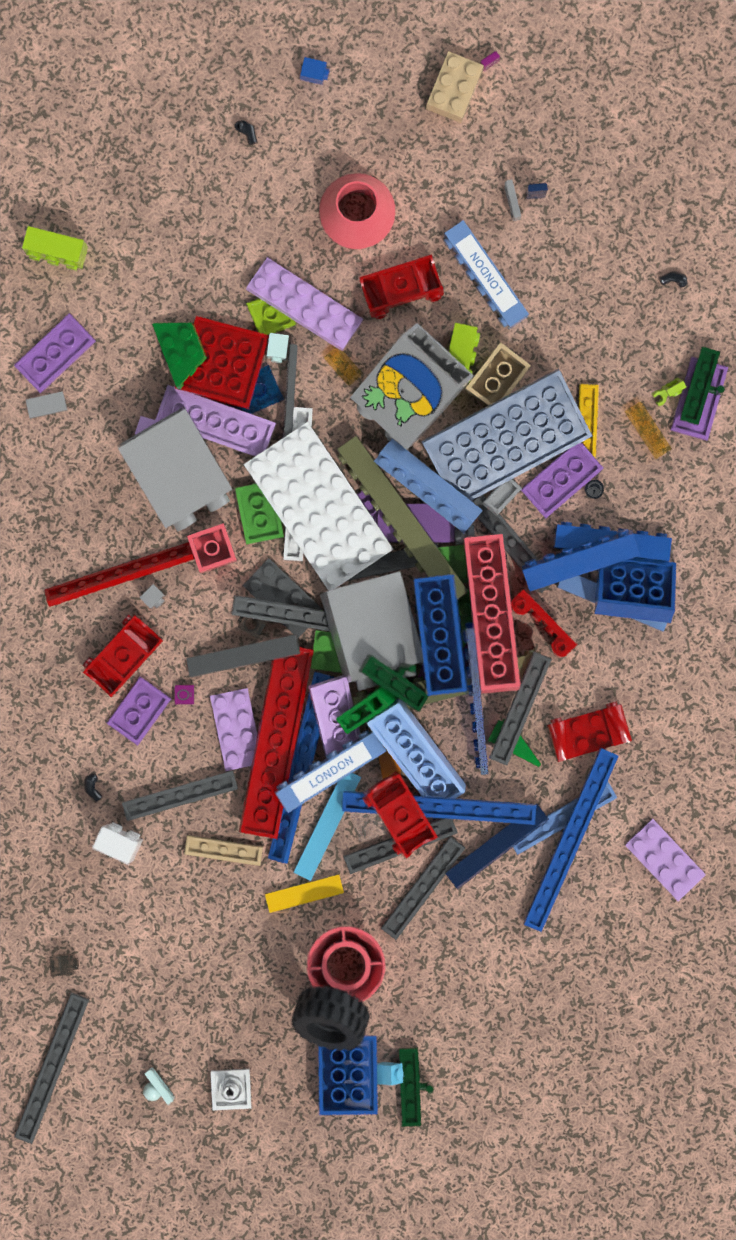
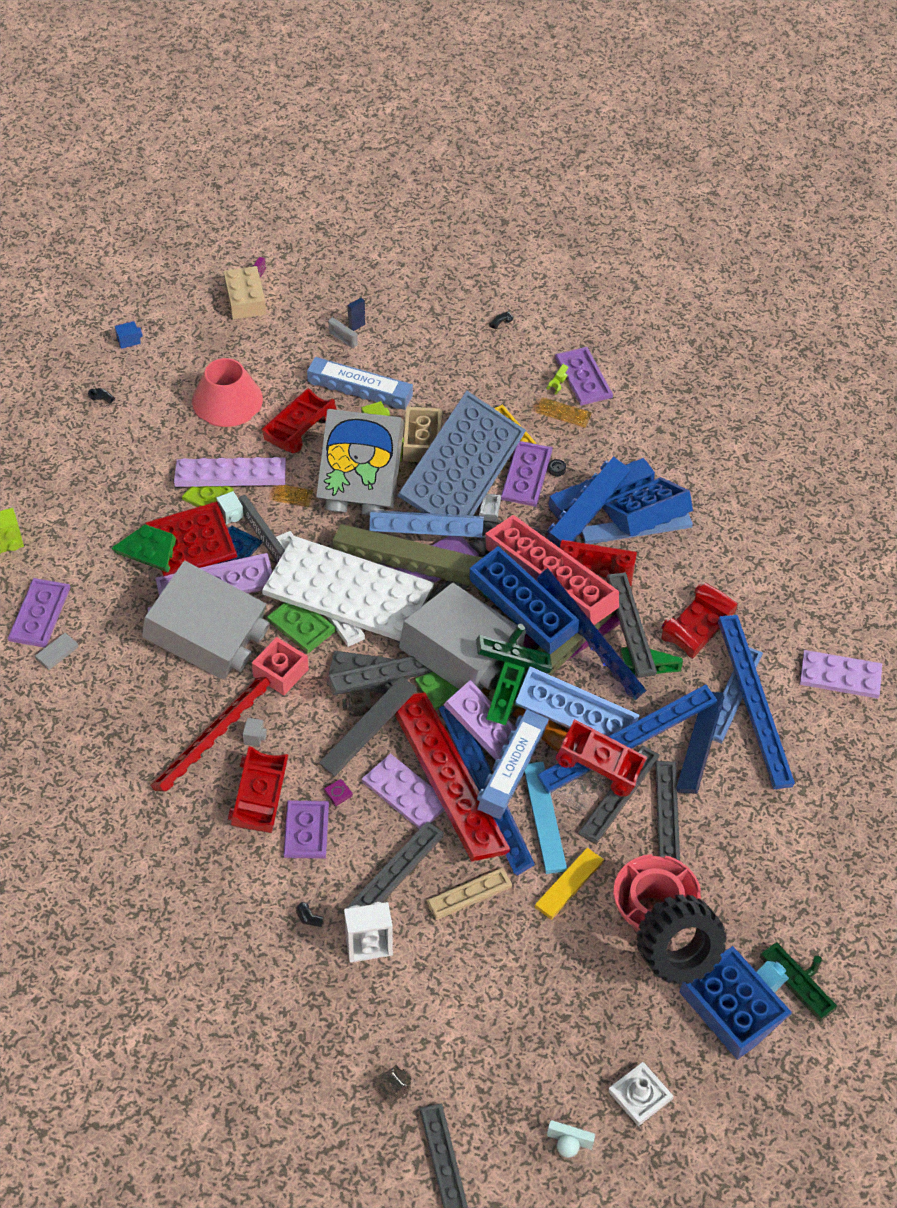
camera: 35 degrees left, 35 degrees down
dark green plate [679,346,725,426] -> none

